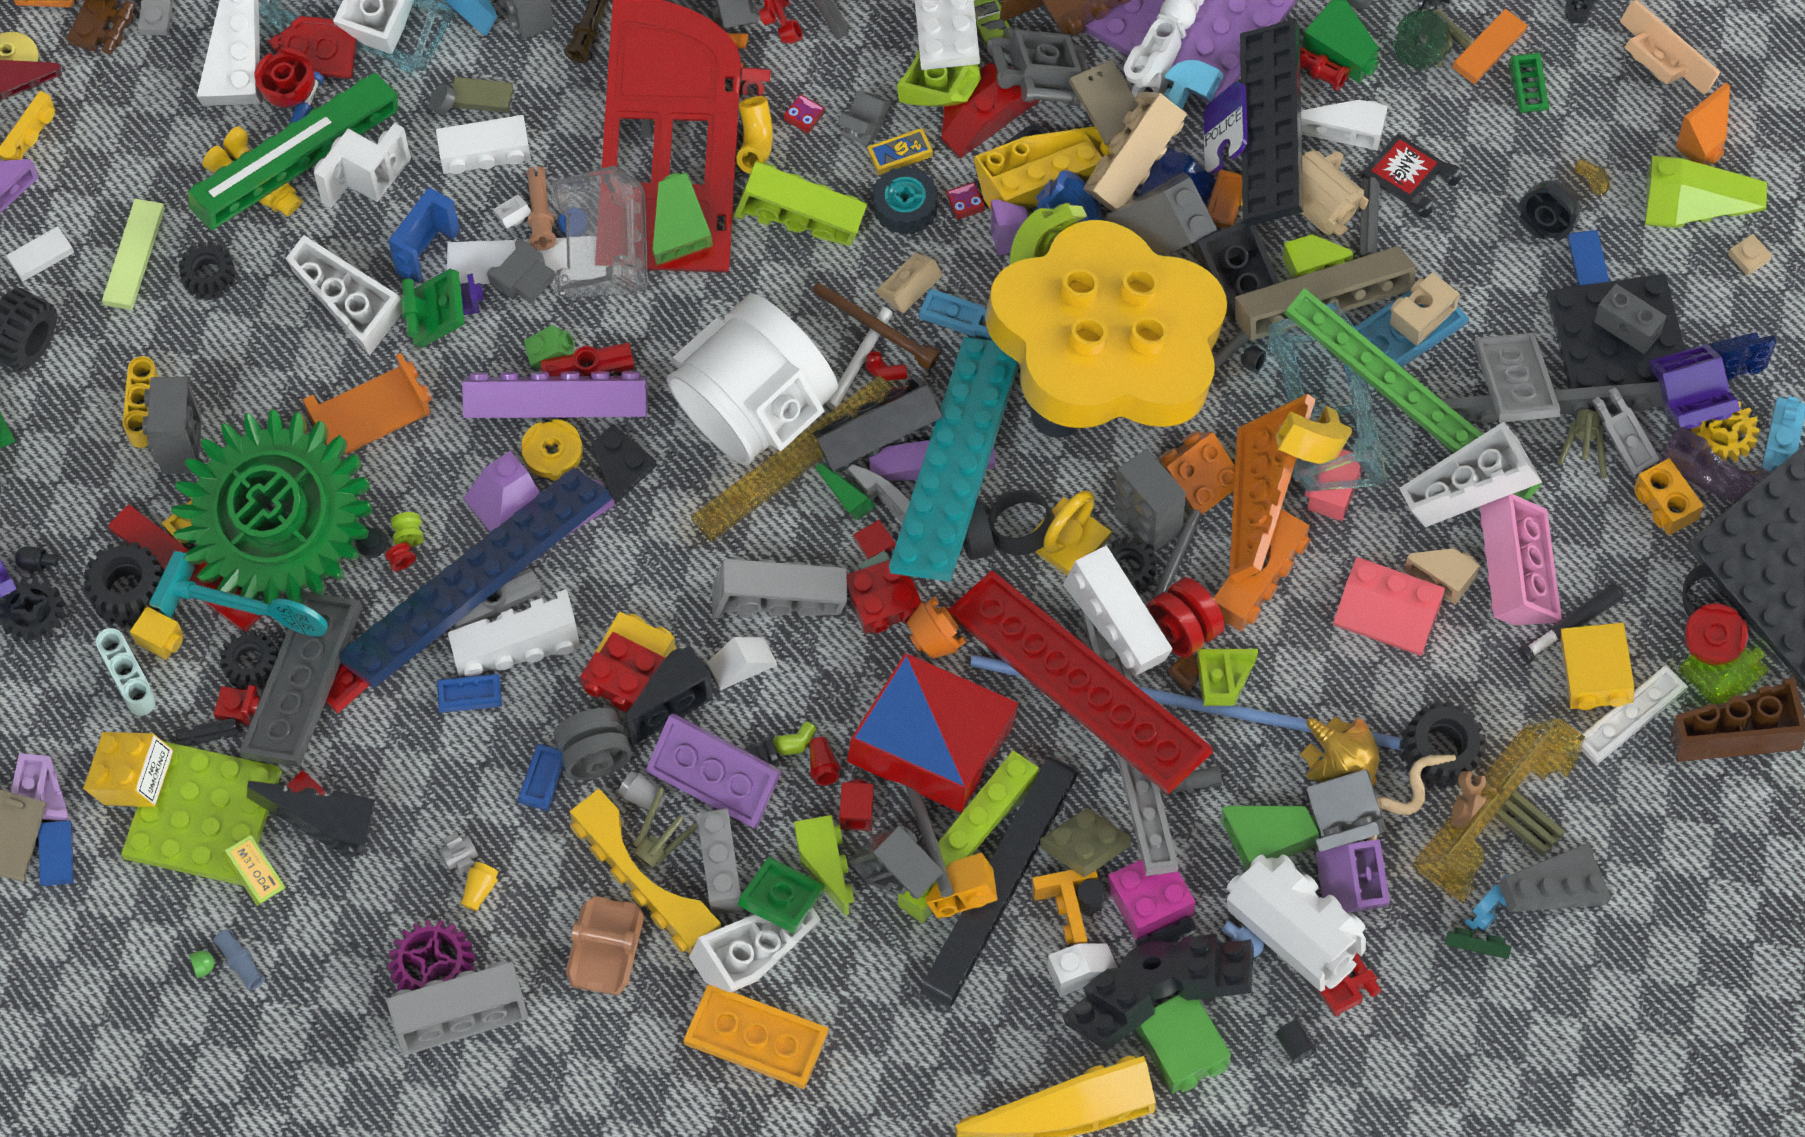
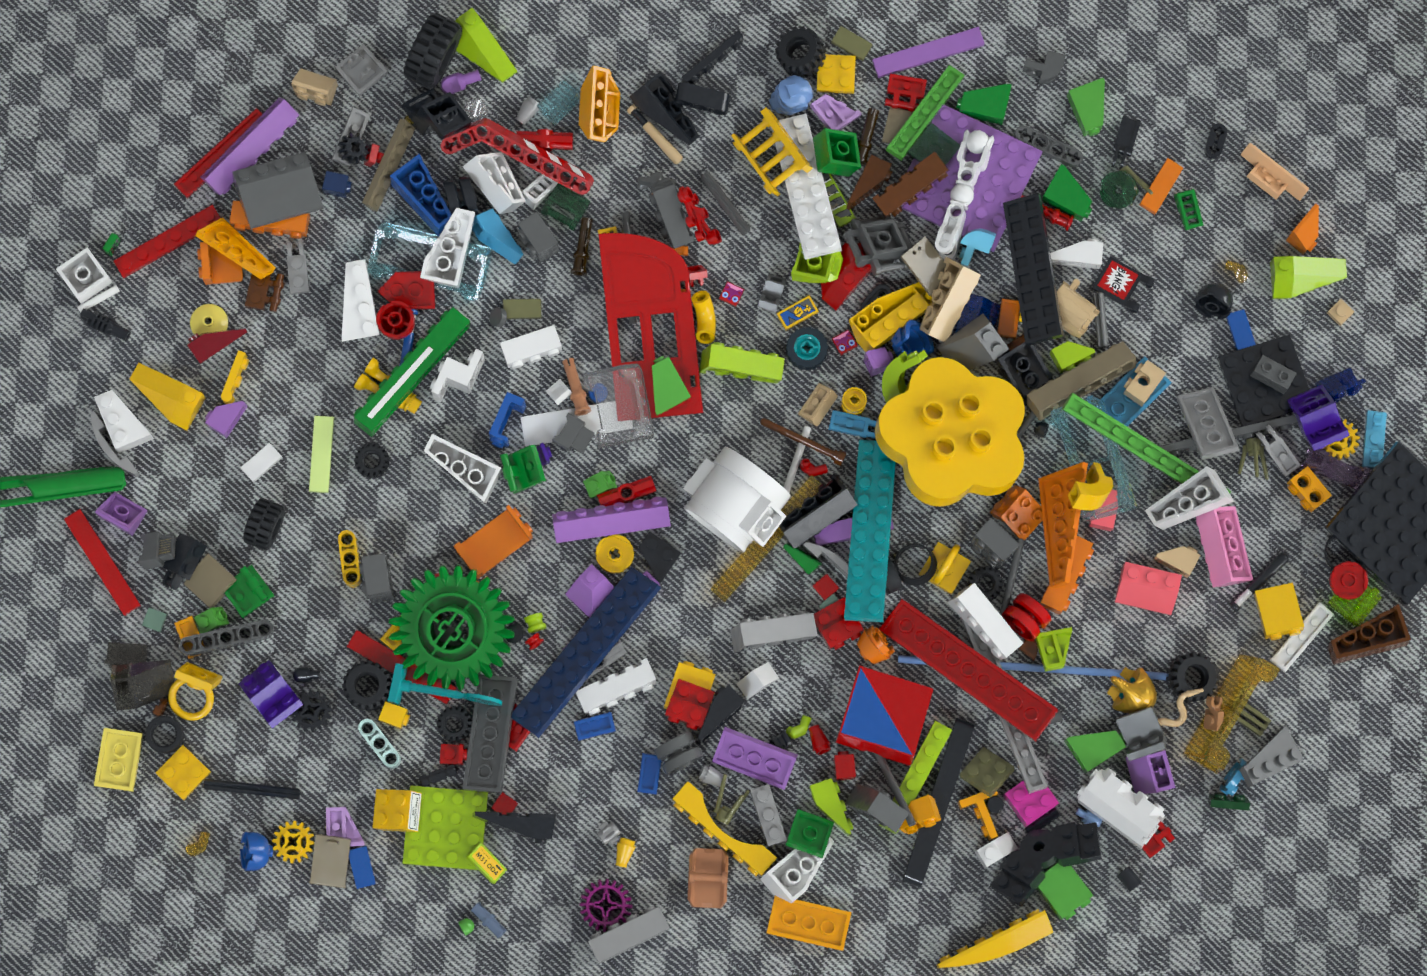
camera: 15 degrees left, 15 degrees up
piece [1203,82,1248,174] -> none
none -> yellow wheel [841,387,867,416]

